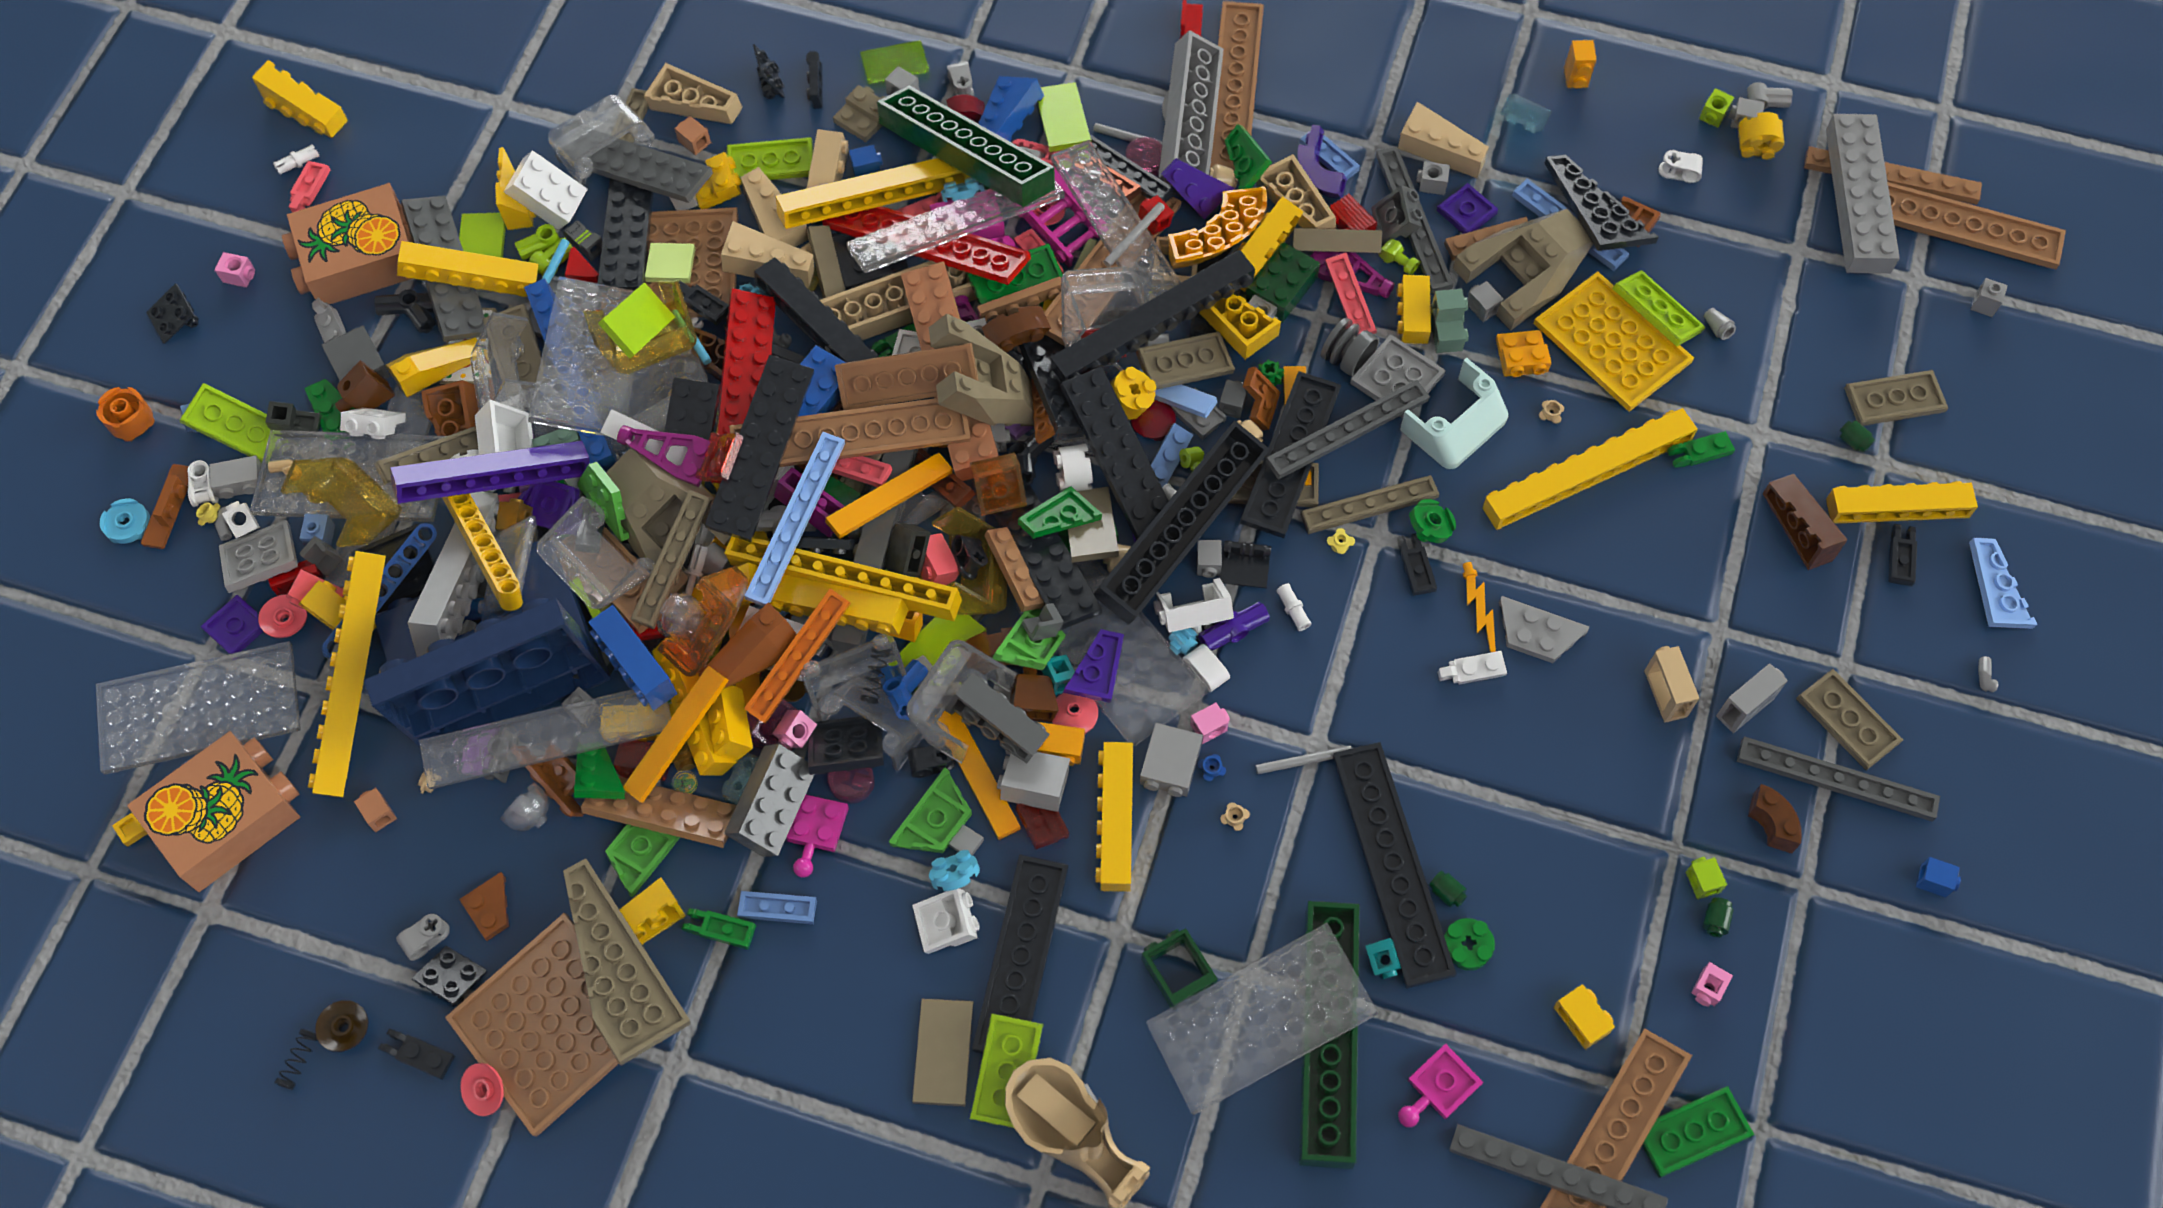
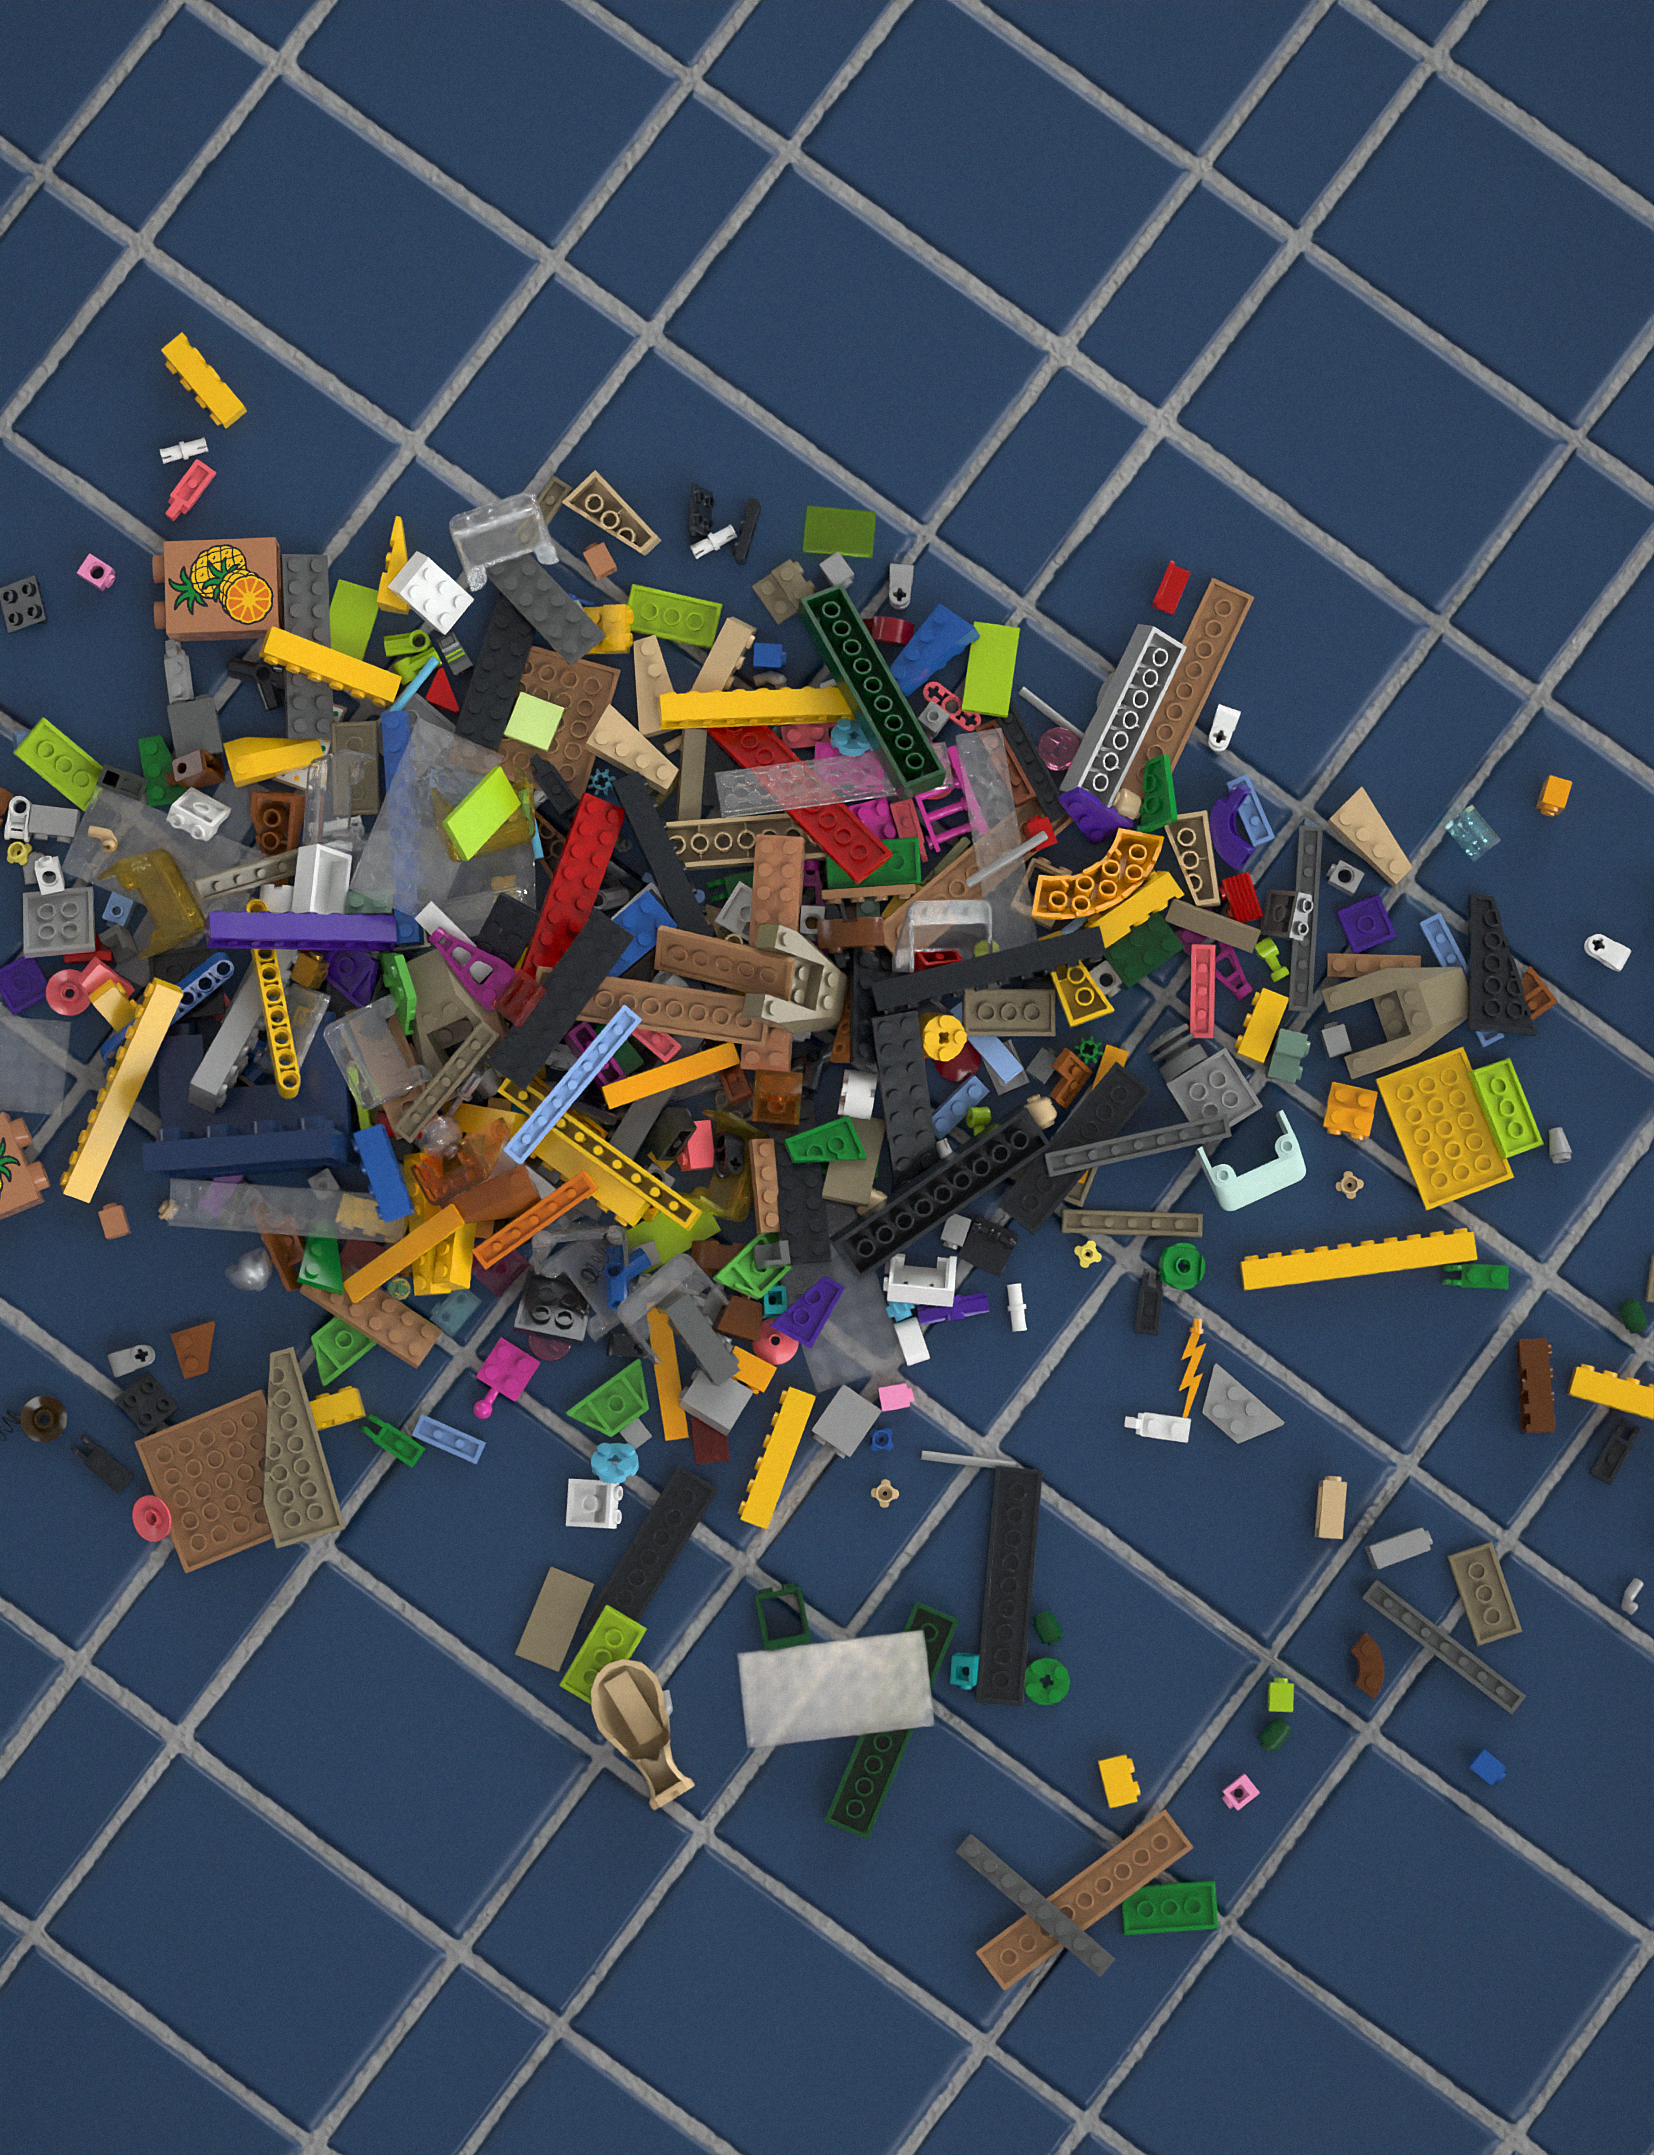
camera: 15 degrees right, 20 degrees up
brick [724,744,814,857] -> none
bright pink brick [772,710,817,749] -> none
dark pink plate [1398,1044,1483,1127] -> none
none -> white pin [690,524,737,559]
none -> white piece [1208,704,1241,752]

